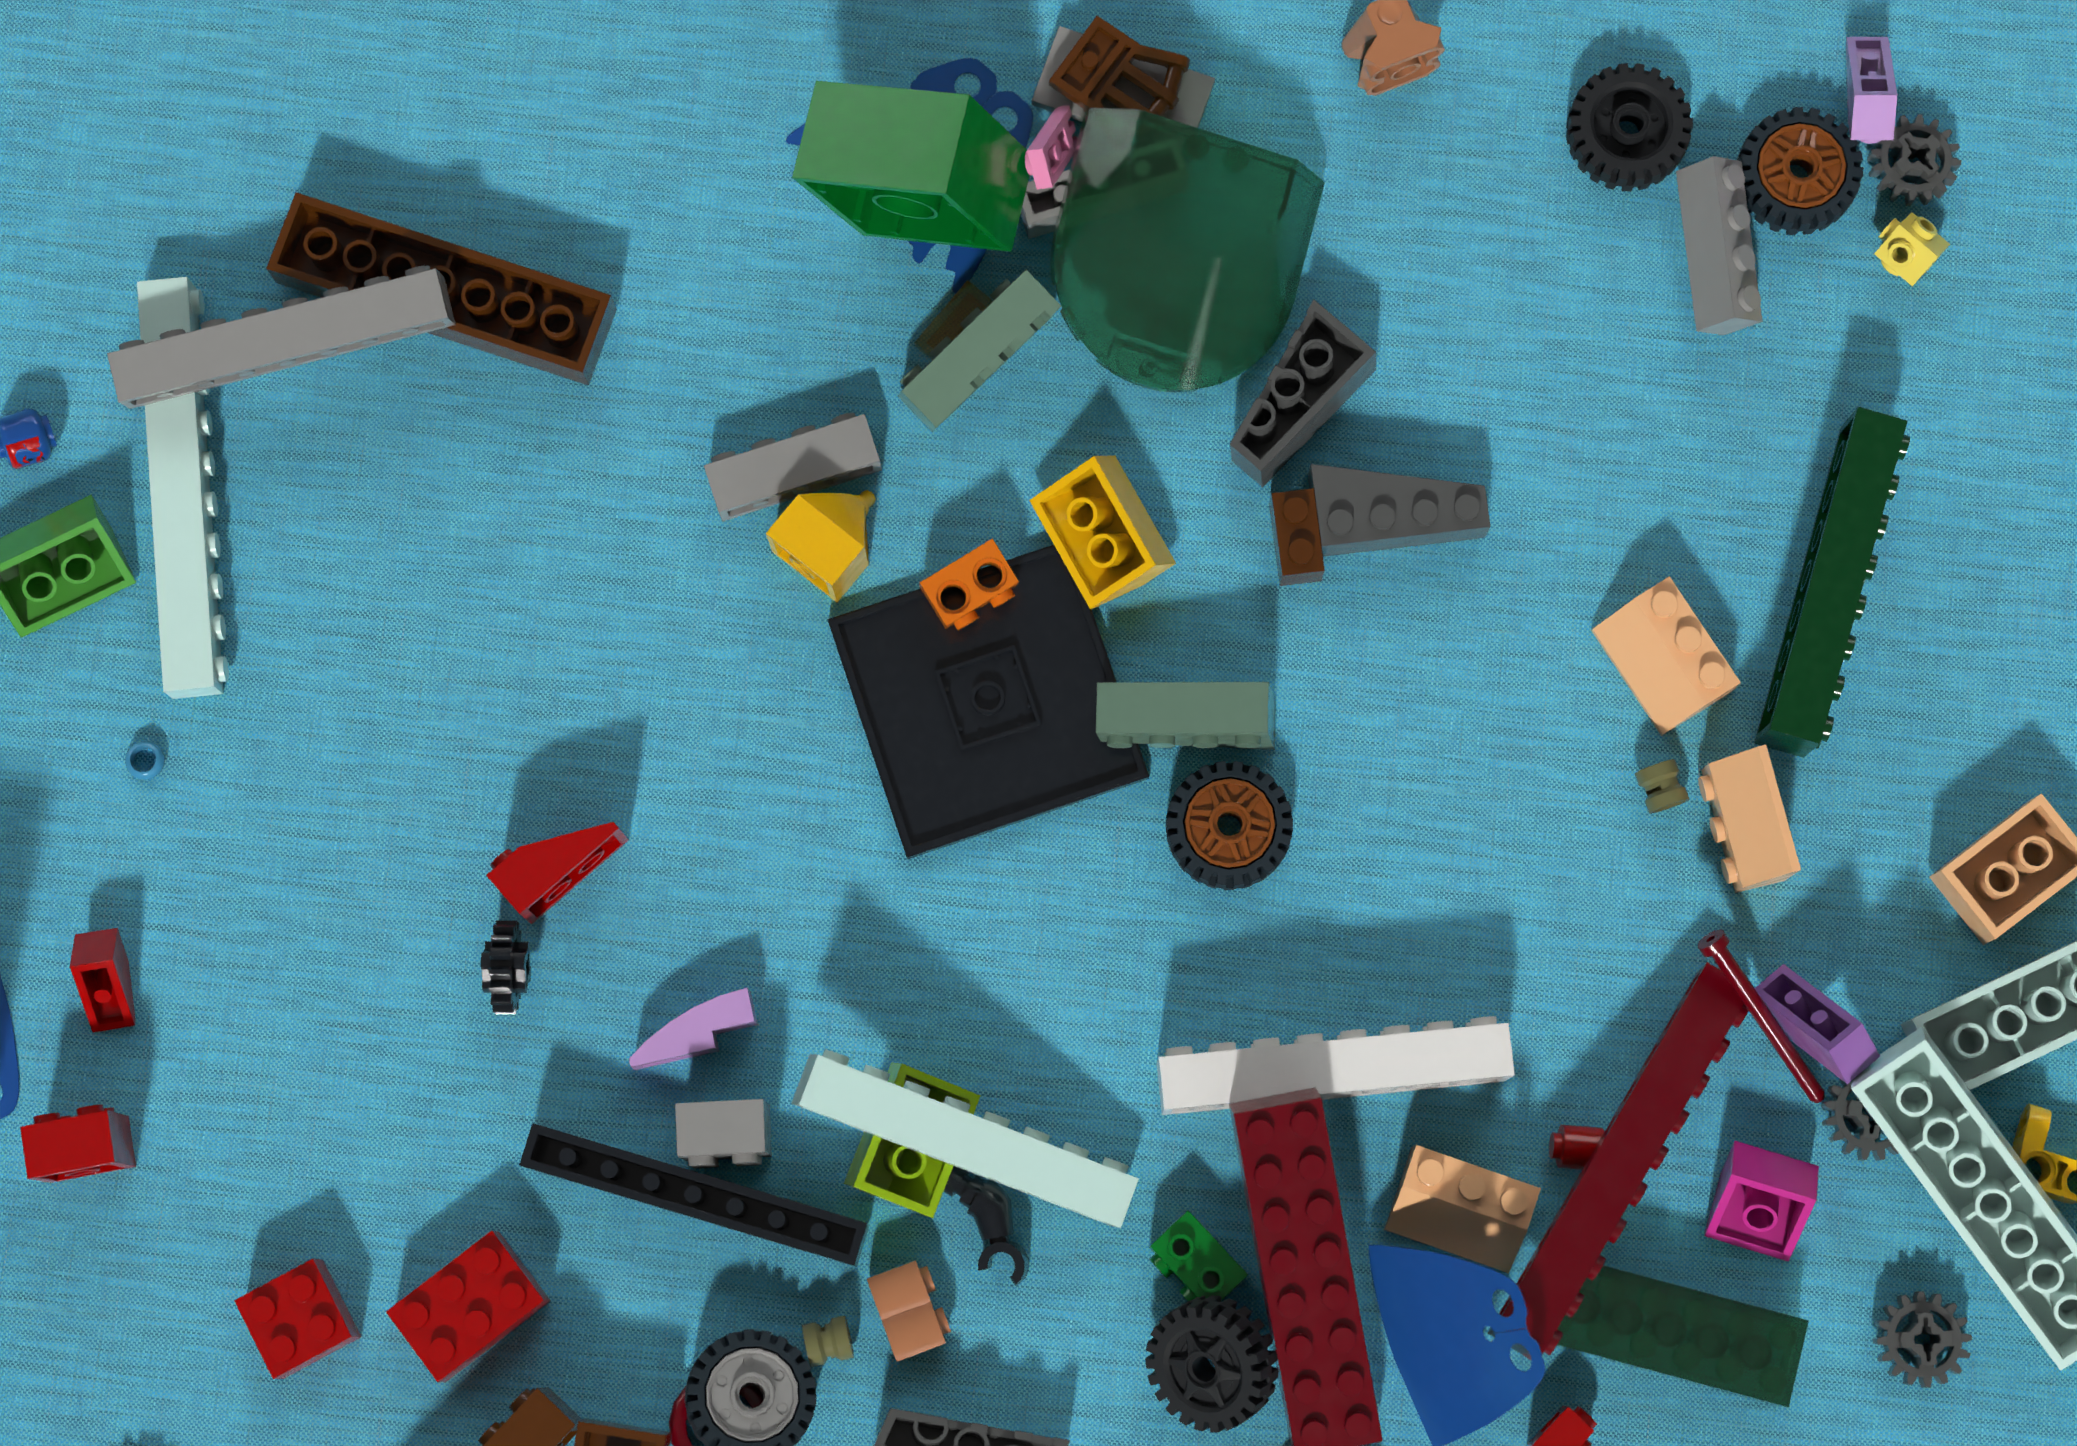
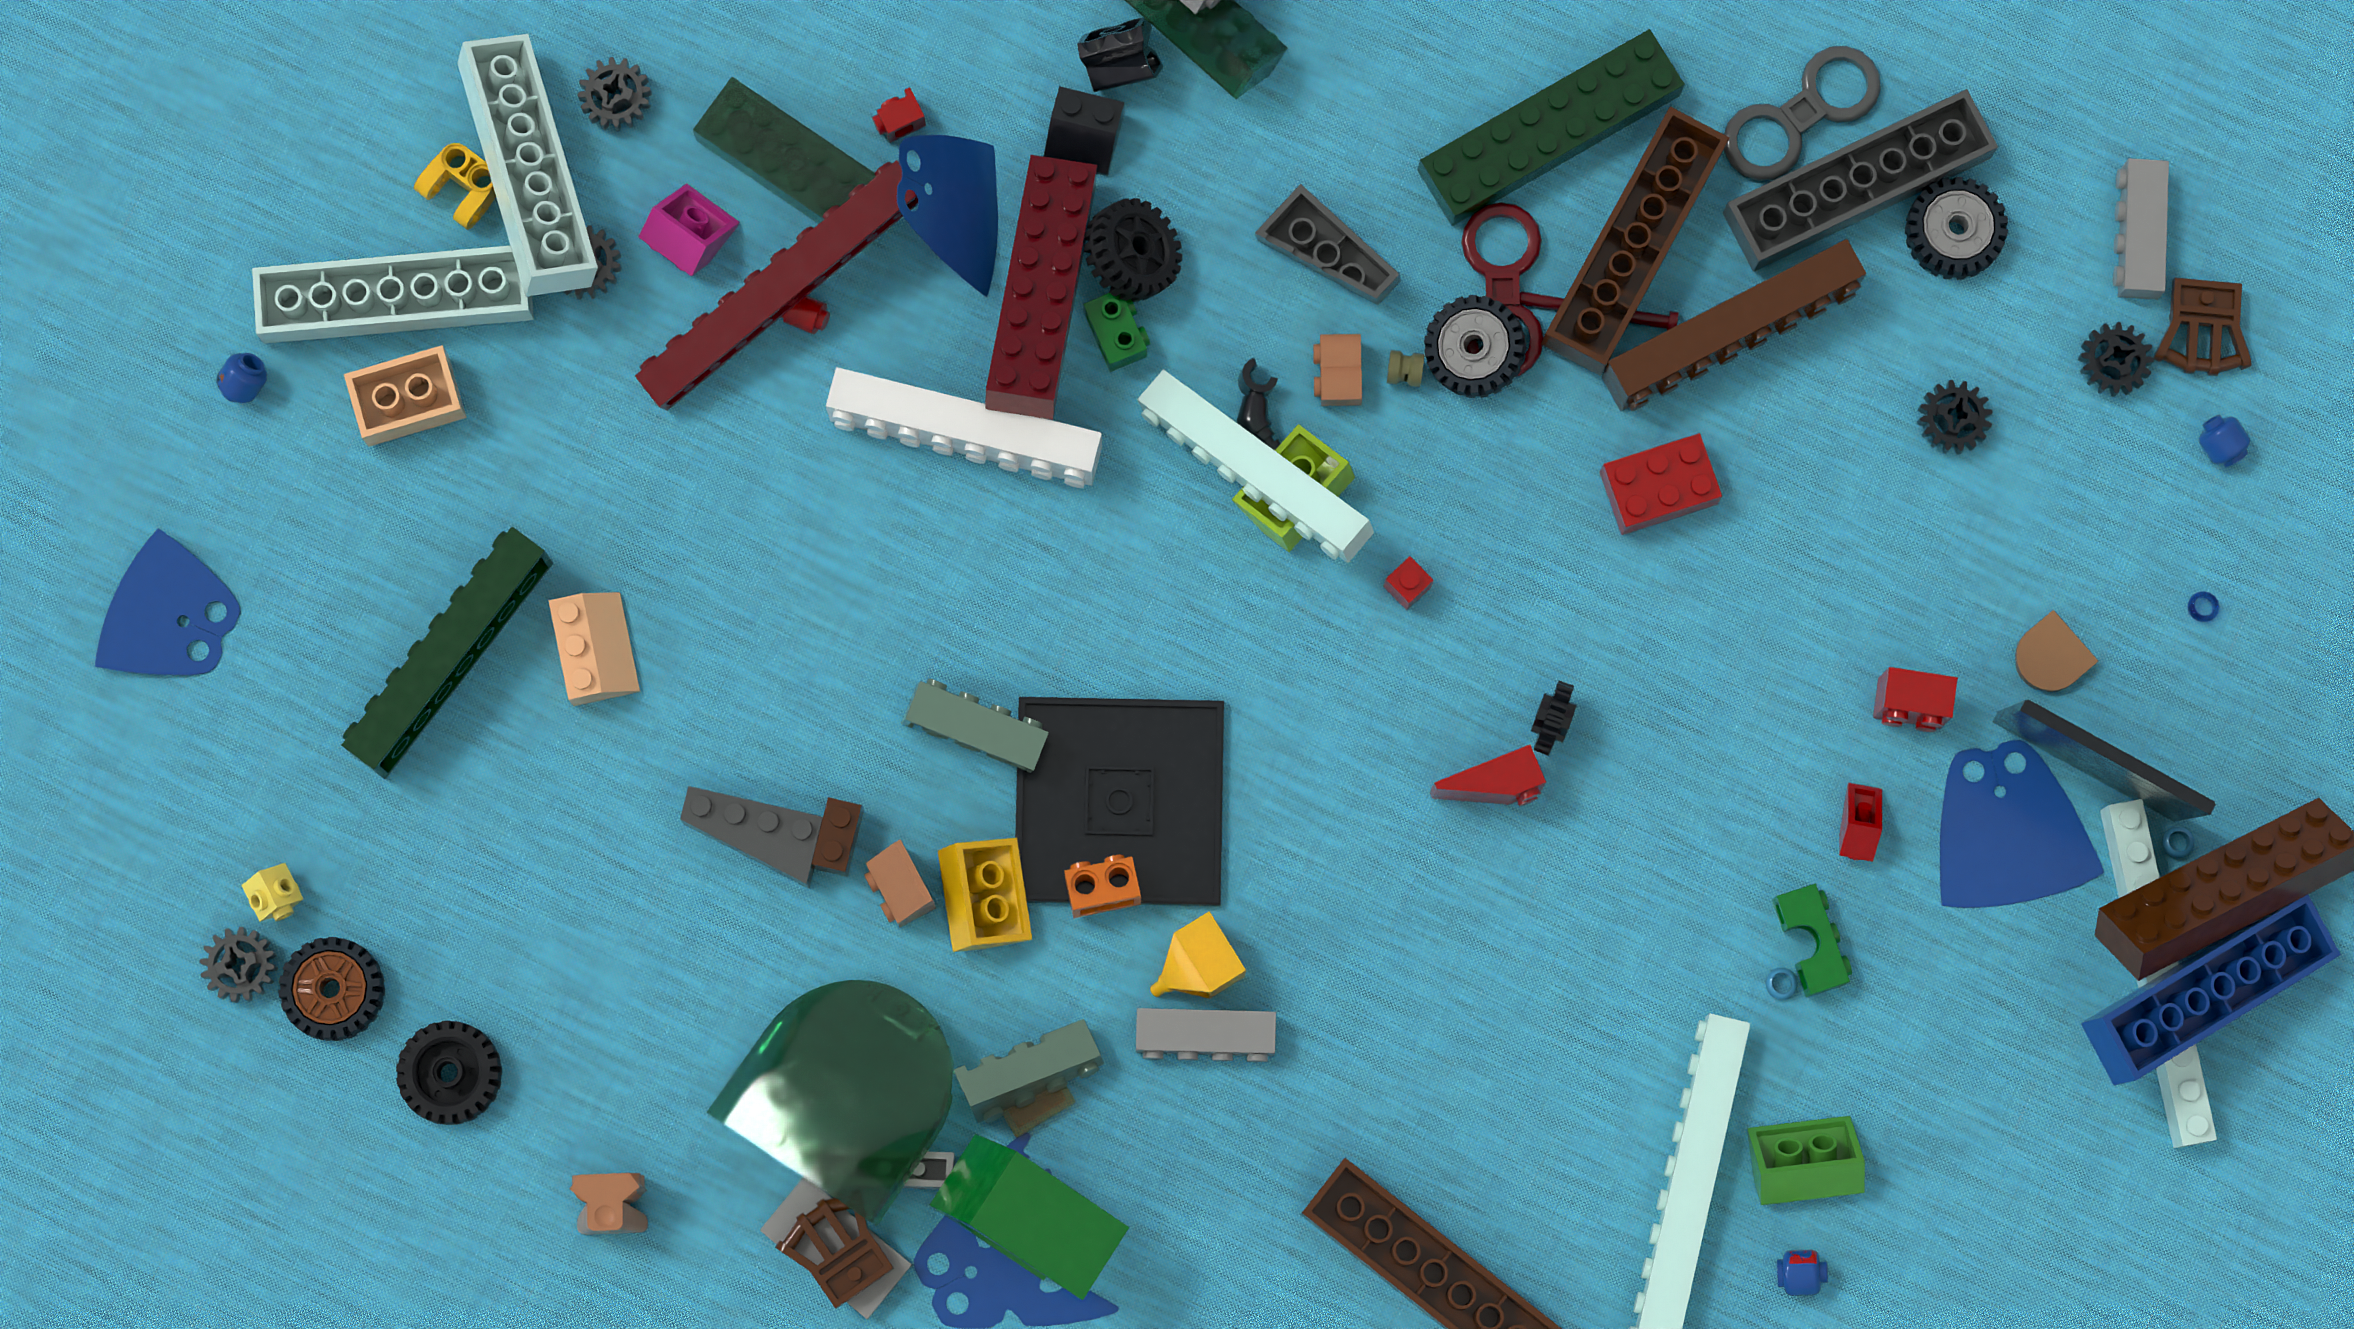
camera: 165 degrees left, 0 degrees up
light grey brick [107,266,456,409] -> none
red brick [234,1258,361,1379] -> none
black brick [519,1123,870,1267] -> none
lavender slope [629,988,758,1070] -> none
light grey brick [675,1099,772,1169] -> none
bright pink hinge [1025,105,1080,190] -> none
wheel [1166,761,1293,890] -> none
dark grey wedge [1230,300,1376,487] -> none
light nougat slope [1384,1145,1541,1273] -> none
olive wheel [1635,759,1690,814] -> none
light grey brick [1676,156,1762,335] -> none
dark red bar [1697,929,1825,1103] -> none
light nougat slope [1698,745,1801,893] -> none
medium lavender brick [1755,964,1880,1084] -> none
lavender slope [1846,37,1898,144] -> none
none -> nougat slope [864,839,936,928]
none -> red brick [1383,556,1434,610]
none -> green arch [1772,883,1852,998]

